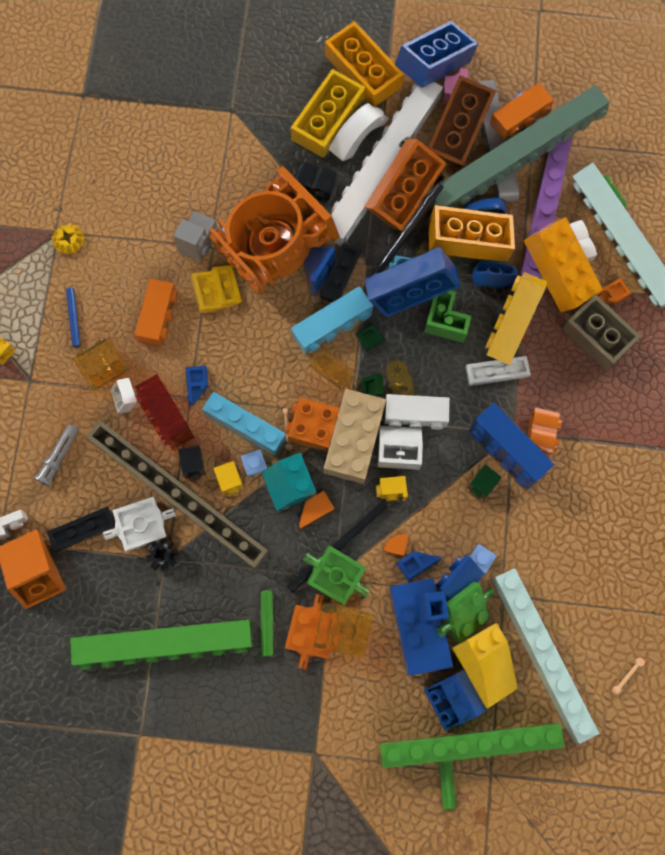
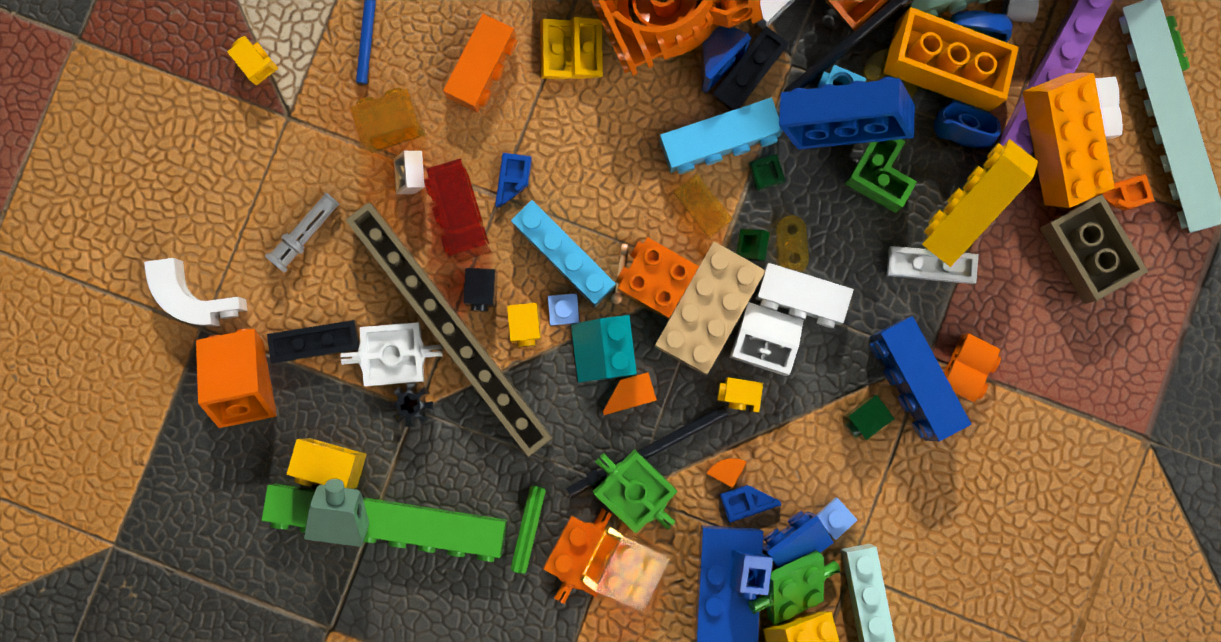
camera: 20 degrees right, 10 degrees up
none -> yellow brick [286,438,367,489]
none -> sand green torso [304,479,369,547]

